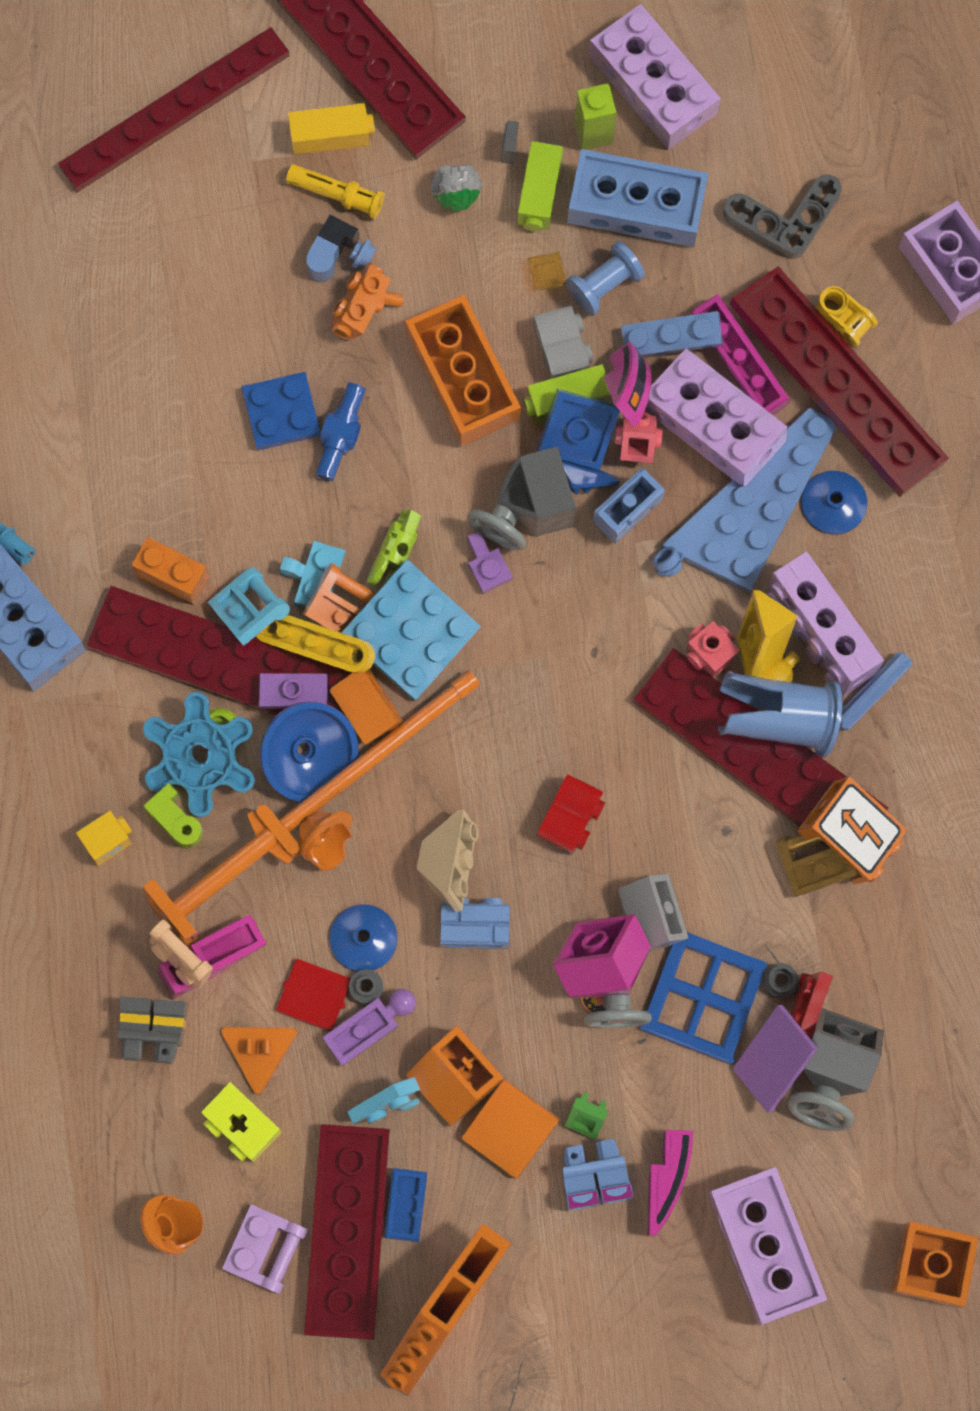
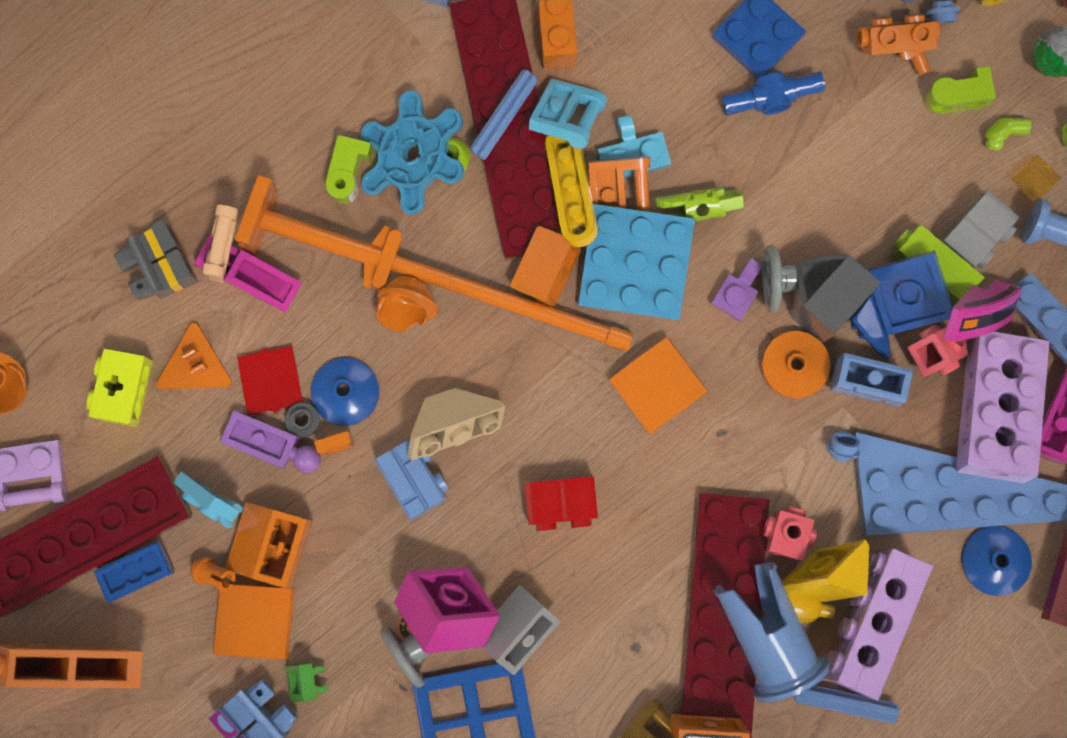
camera: 60 degrees right, 5 degrees up
yellow brick [76,811,132,866] -> none
medium lavender plate [259,673,328,709] -> none
blue dish [260,701,358,802] -> none
orange brick [405,294,521,446] -> none
none -> orange pin [190,557,235,592]
none -> orange tile [314,431,355,457]
none -> medium blue axle [470,70,537,160]
none -> orange slope [609,337,709,434]
none -> orange plate [761,330,831,400]
none -> lime leg [925,66,996,114]
none -> lime arm [985,118,1031,151]

